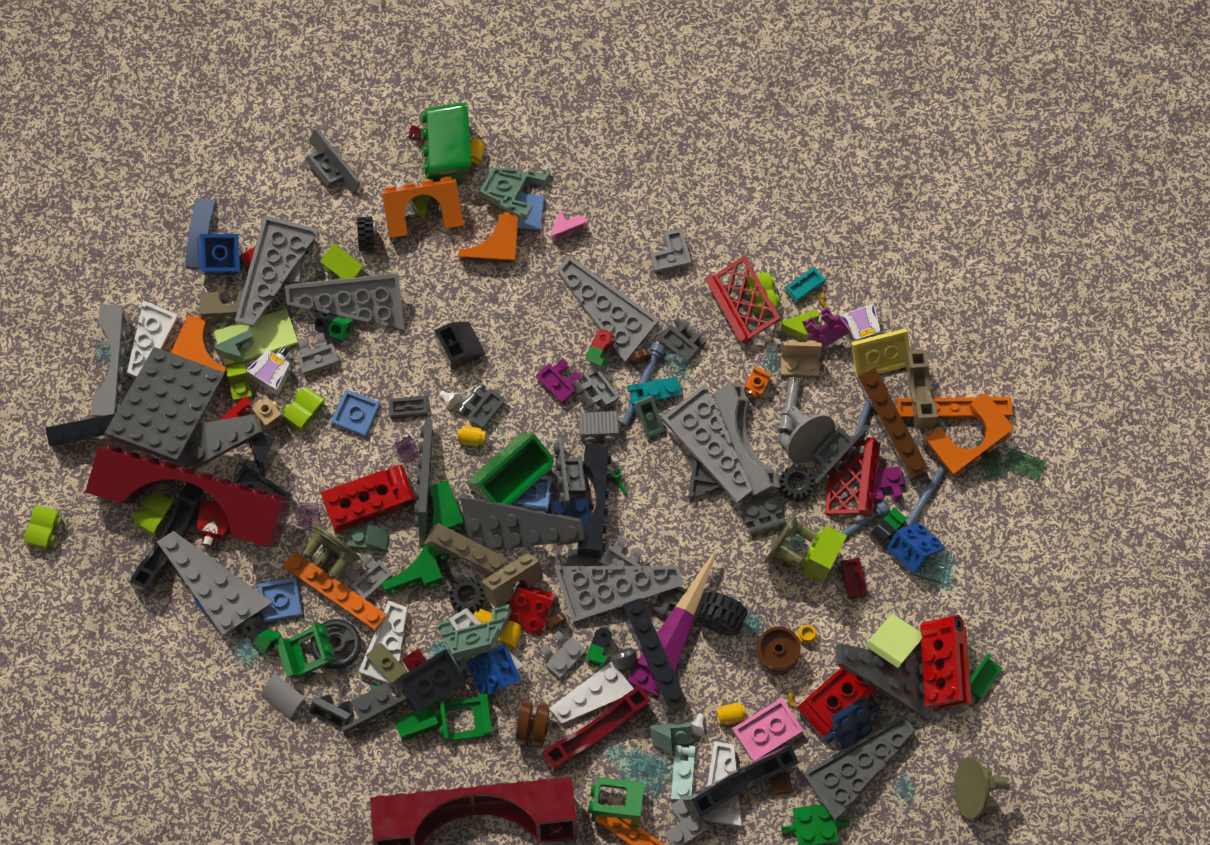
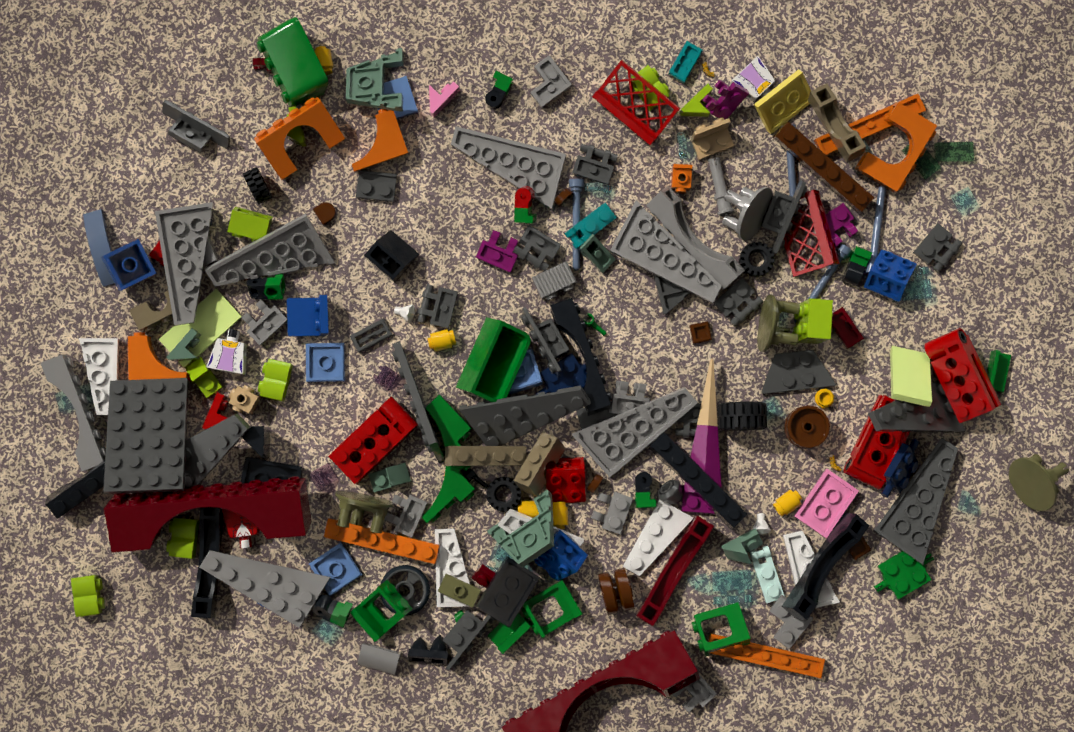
camera: 20 degrees left, 15 degrees up
none -> blue bracket [286,295,329,337]
none -> reddish brown tile [313,202,336,226]
none -> dark grey plate [356,170,397,202]
none -> leg [485,71,513,110]
none -> reddish brown tile [689,321,712,344]
none -> dark grey wing [761,350,836,394]
none -> dark grey plate [913,223,963,273]
none -> clear light blue tile [950,187,977,213]

